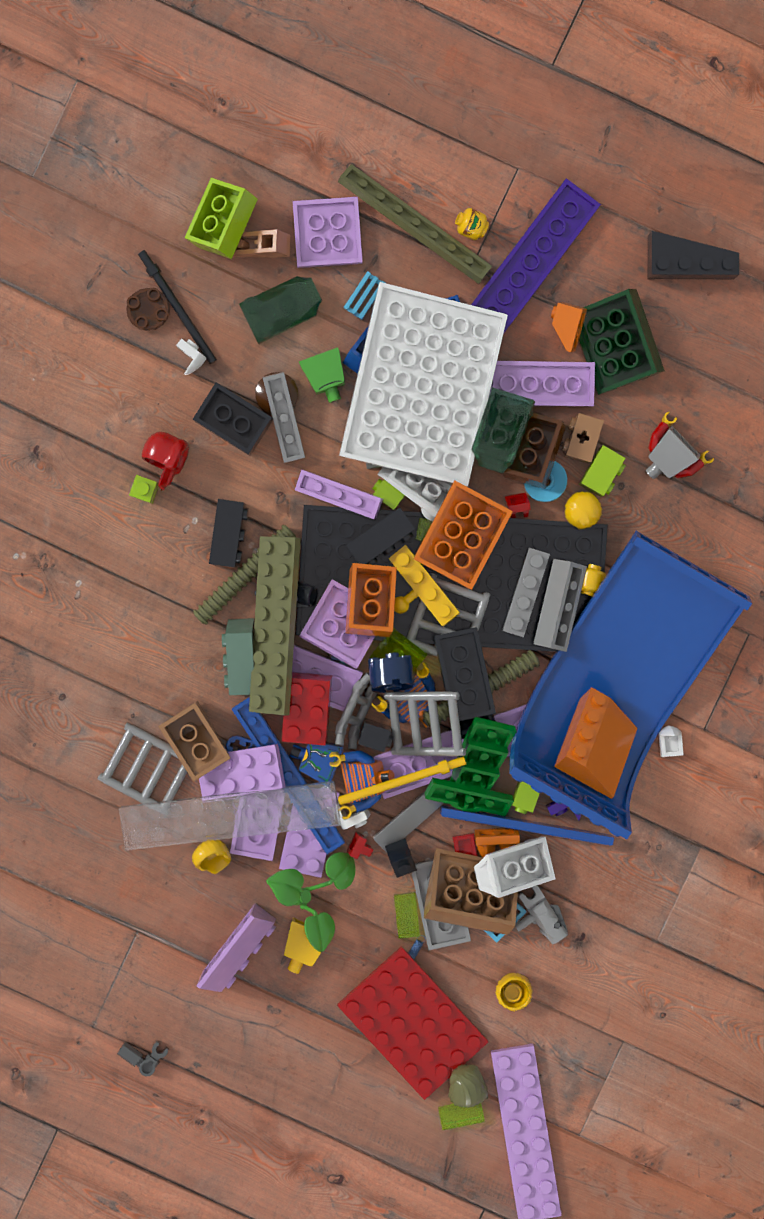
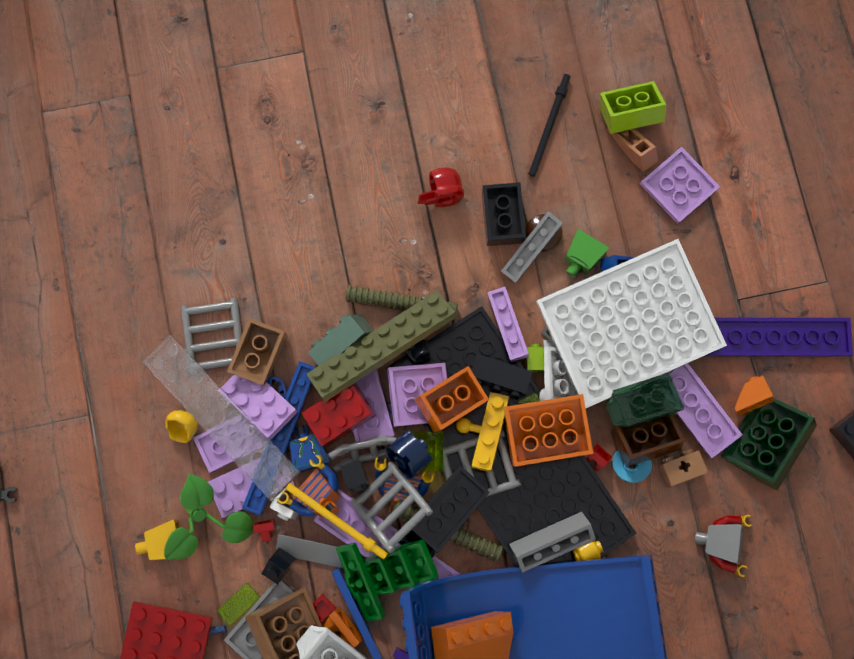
camera: 50 degrees right, 10 degrees down
reddish brown dish [126,288,170,331] -> none
lime brick [129,475,159,504] -> none
white plate [176,339,207,375] -> none
lavender slope [197,903,276,992] -> none
black brick [209,499,249,568] -> none
clear green slope [239,276,322,344] -> none
olive plate [338,164,492,284] -> none
medium azure tile [344,271,385,320] -> none
yellow head [455,208,489,241] -> none
light grey plate [502,548,550,637] -> none
lime brick [512,781,540,814] -> none
yellow hair [565,491,602,529] -> none
lime brick [579,445,626,497] -> none

